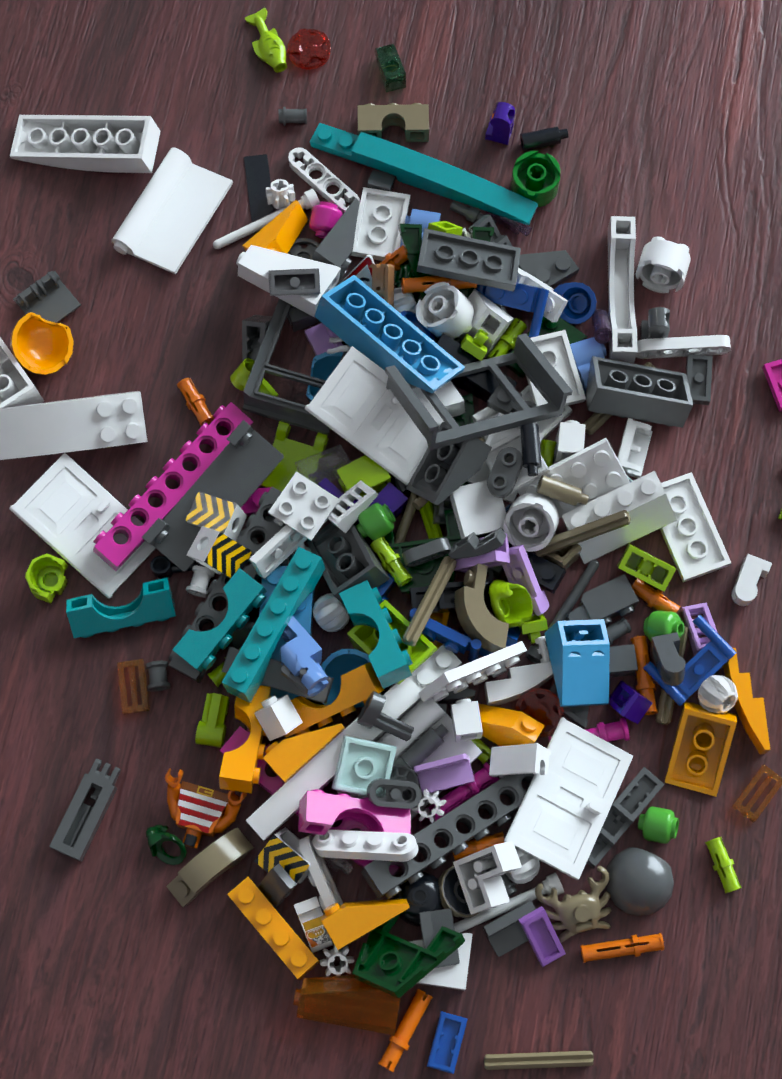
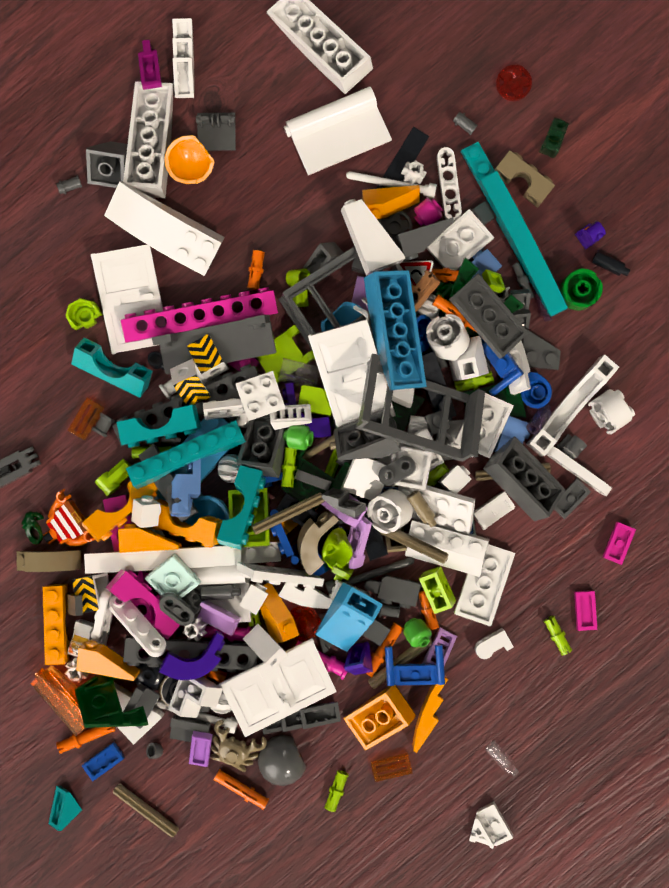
camera: 35 degrees right, 15 degrees up
lime animal [245,8,287,73] -> none
flat silver slope [268,268,320,296] -> none
dark grey piece [357,691,414,741] -> none
lime tile [461,329,488,361] -> none
black cylinder [520,423,542,477] -> none
bright green head [638,806,679,844] -> none
dark grey leg [651,632,686,686] -> none
white piece [698,675,738,714] -> none
none -> dark grey hinge [146,743,163,759]
none -> dark purple arch [159,631,225,680]

